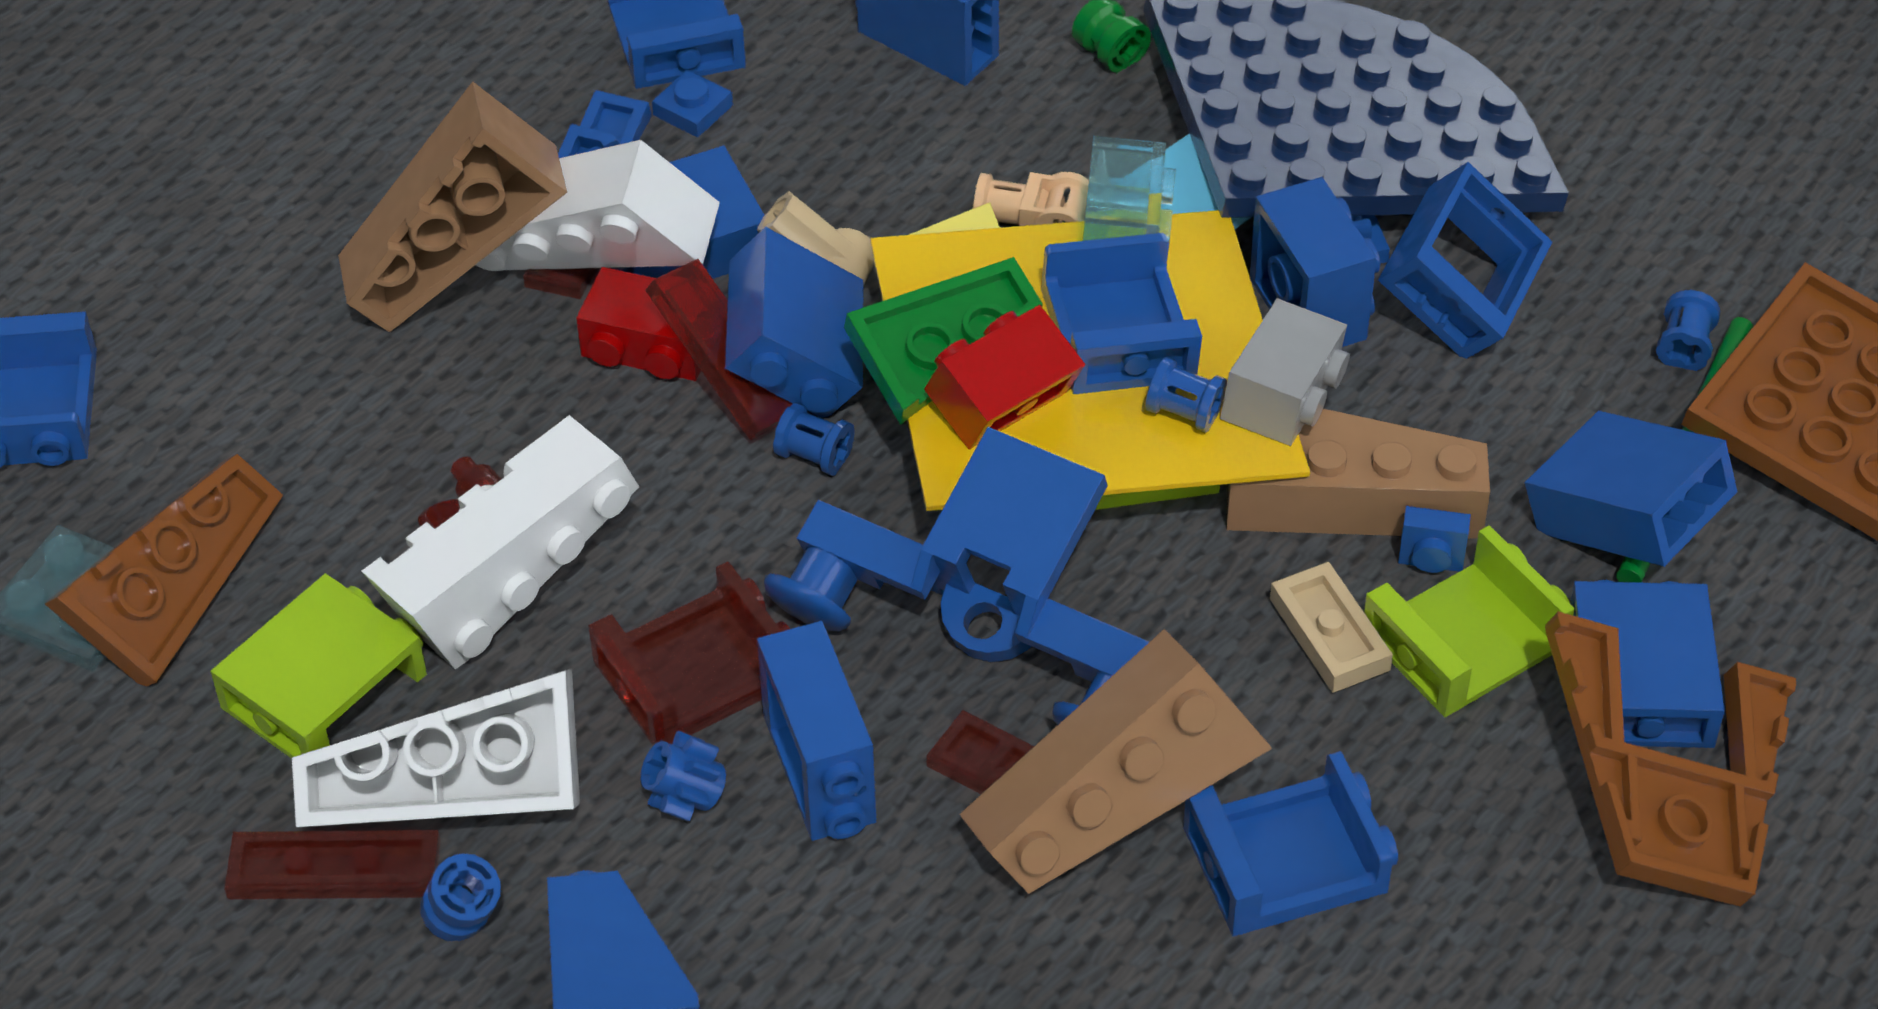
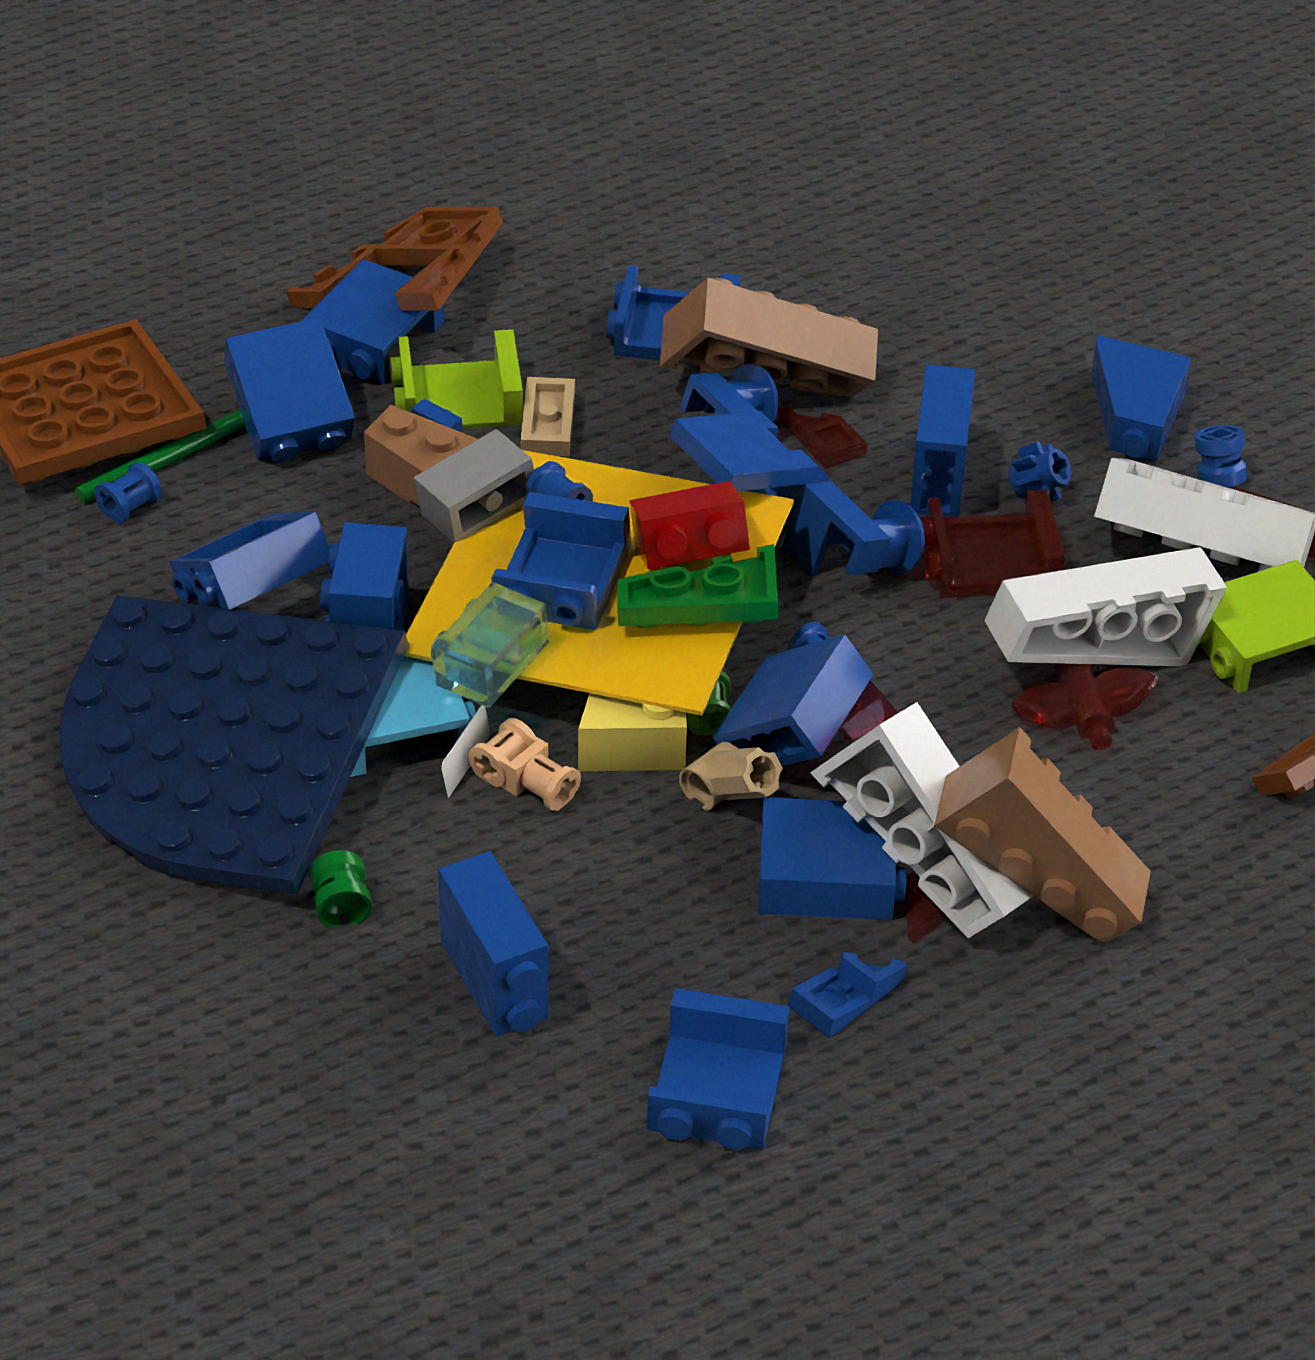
camera: 155 degrees left, 5 degrees down
blue plate [652,70,733,138] -> none

